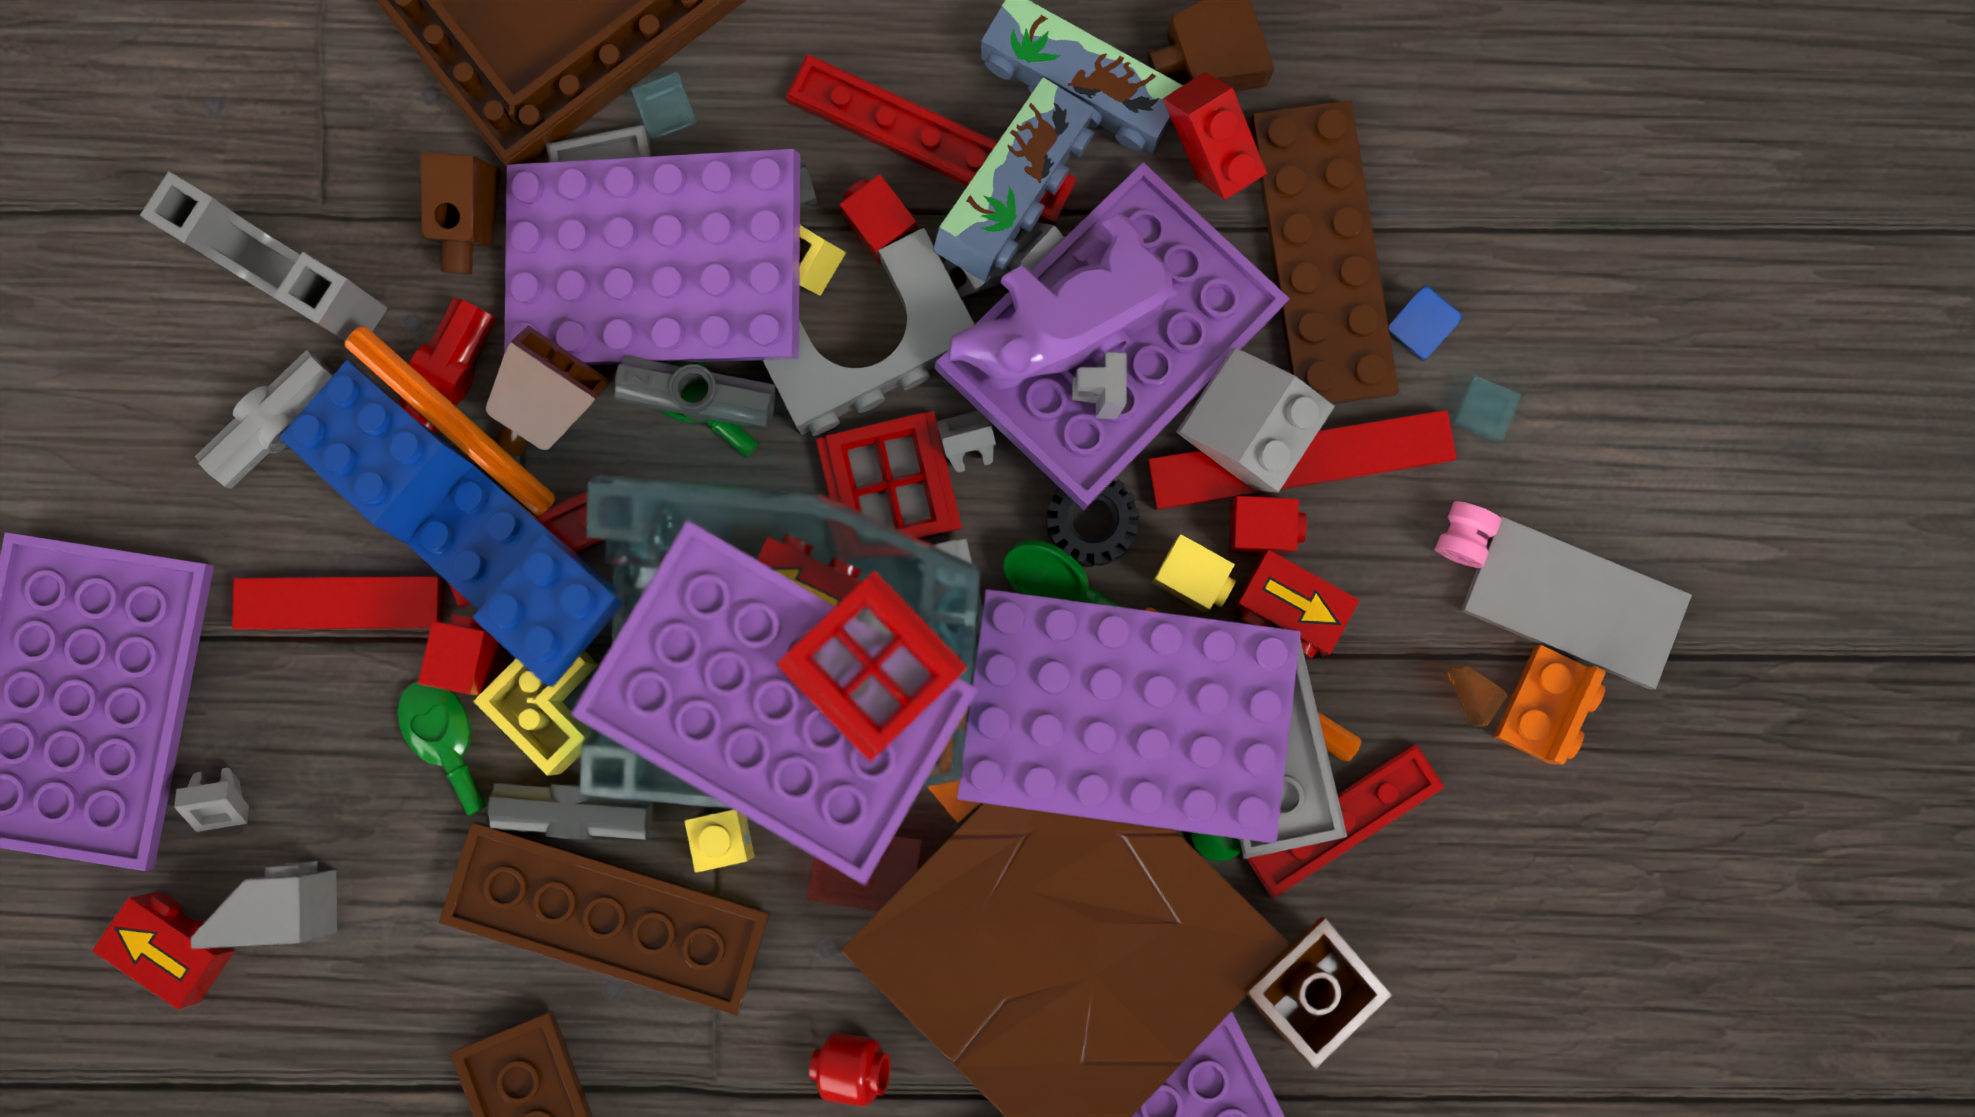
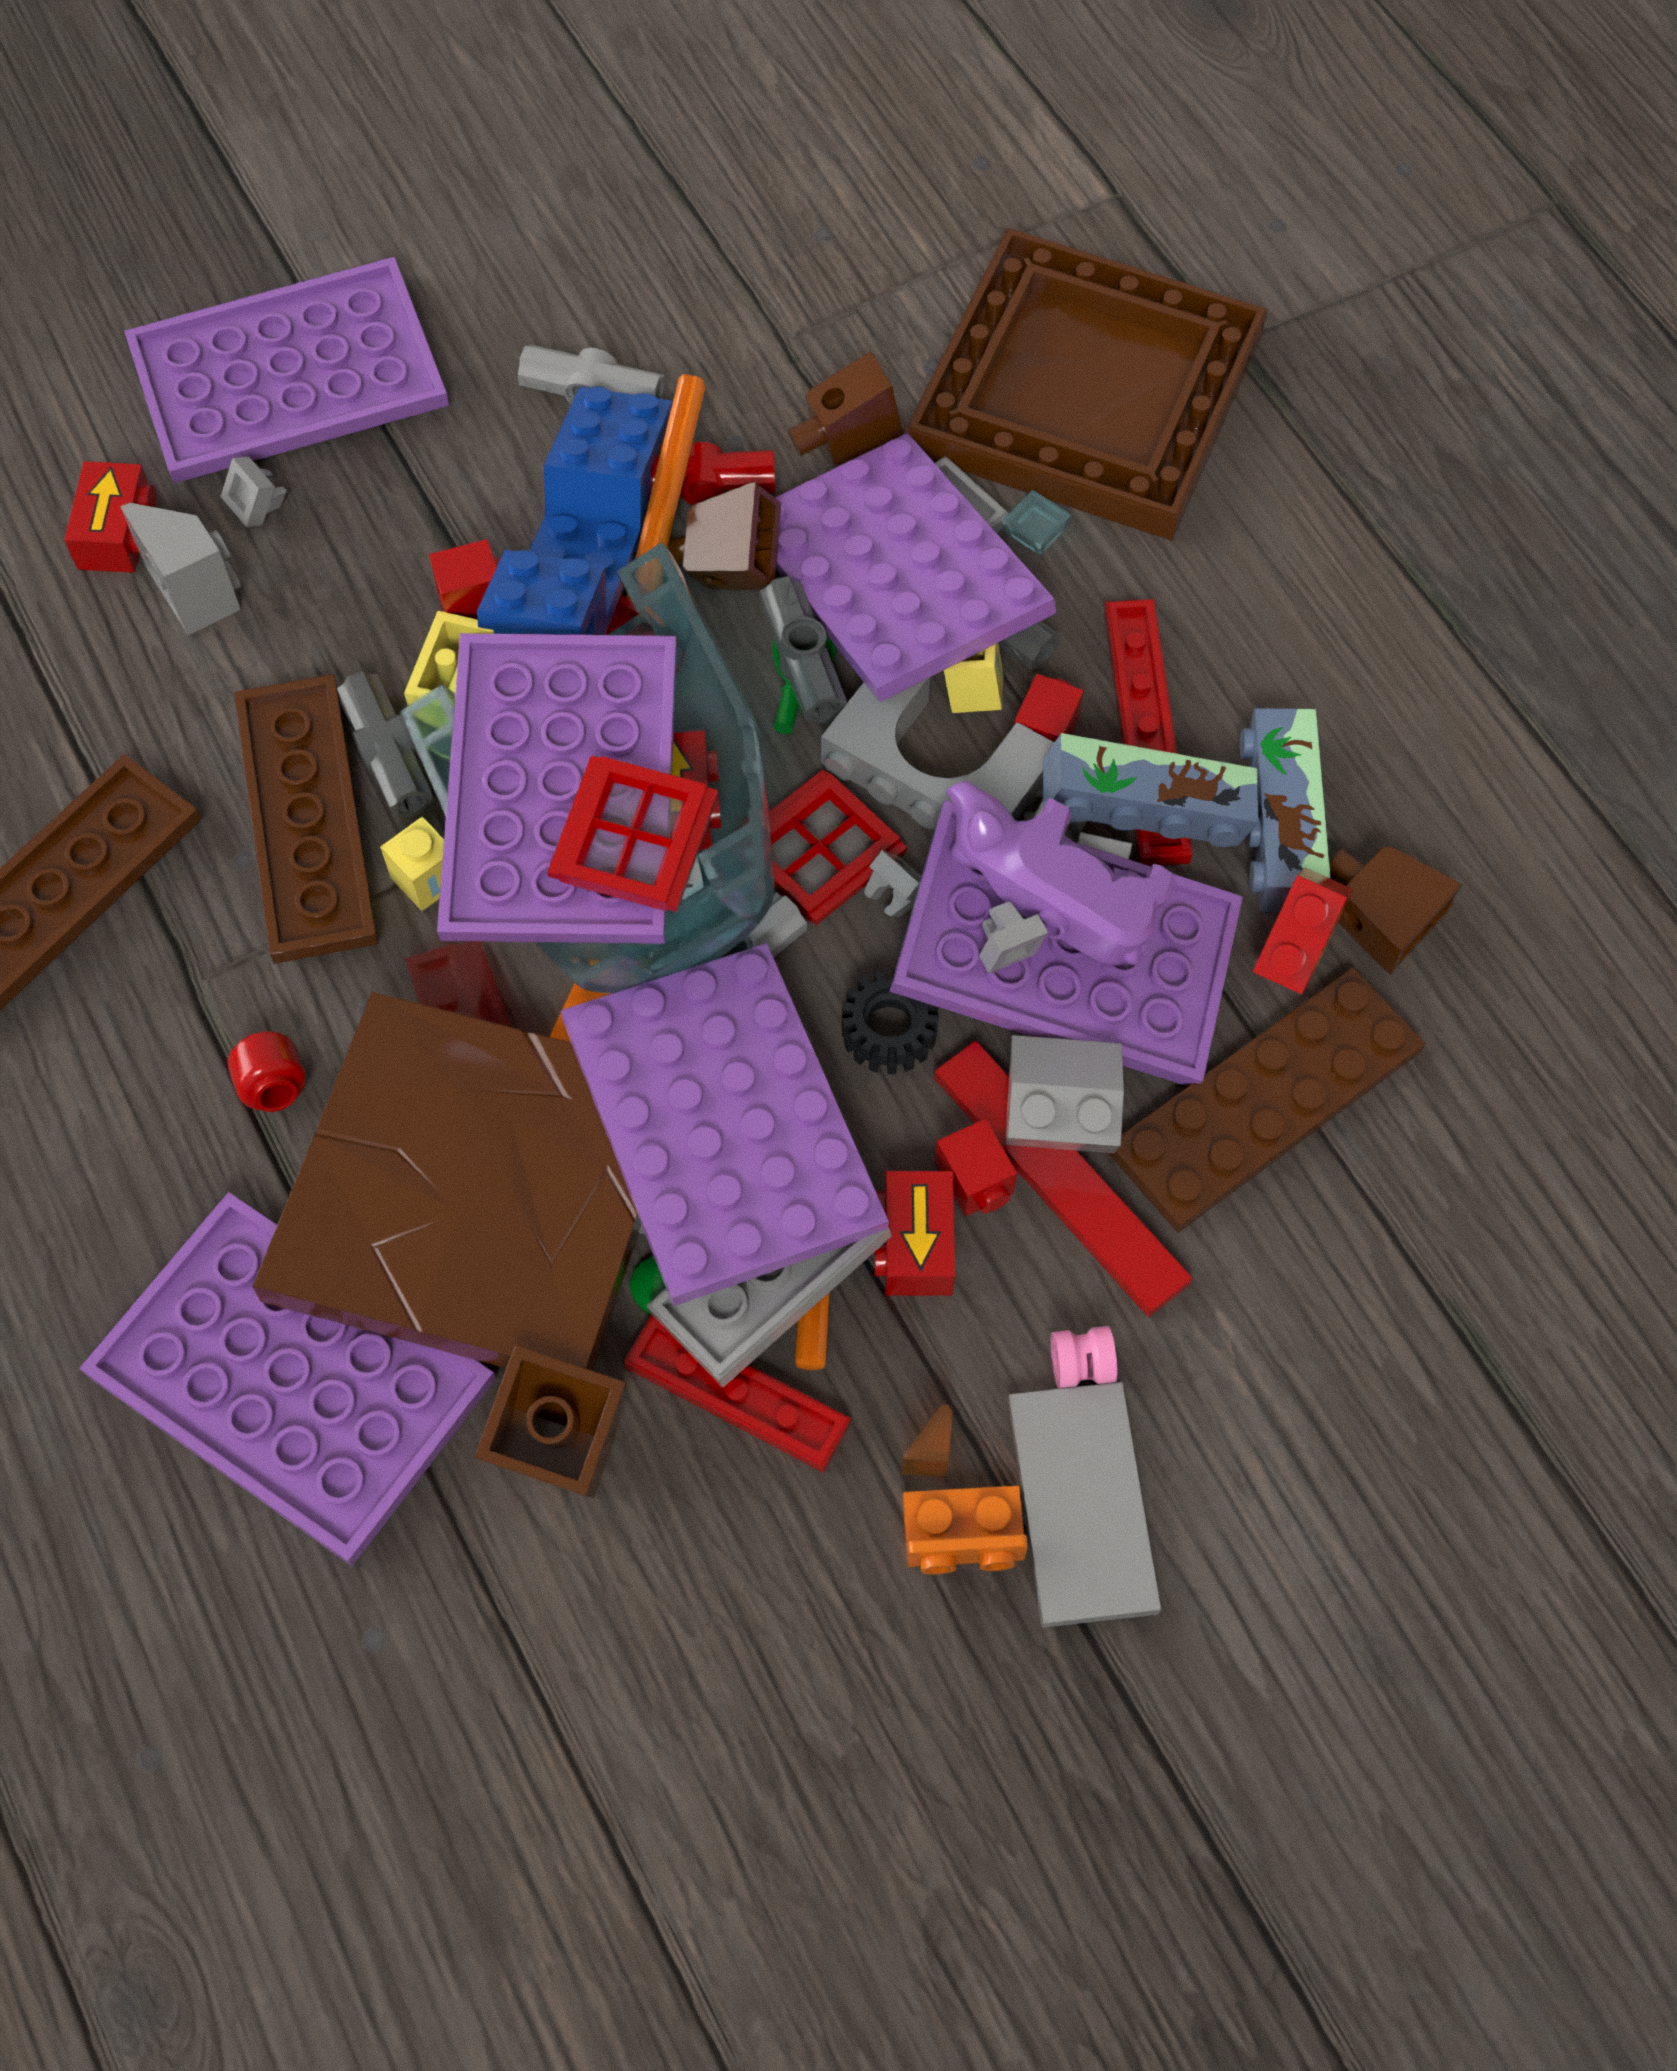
camera: 60 degrees right, 20 degrees down
light grey arch [139,171,388,341] -> none
red tile [232,576,443,630] -> none
green piece [398,681,486,816] -> none
green piece [1003,540,1123,608] -> none
light yellow brick [1151,534,1236,613] -> none
blue slope [1388,285,1463,362] -> none
clear light blue tile [1452,375,1521,443] -> none

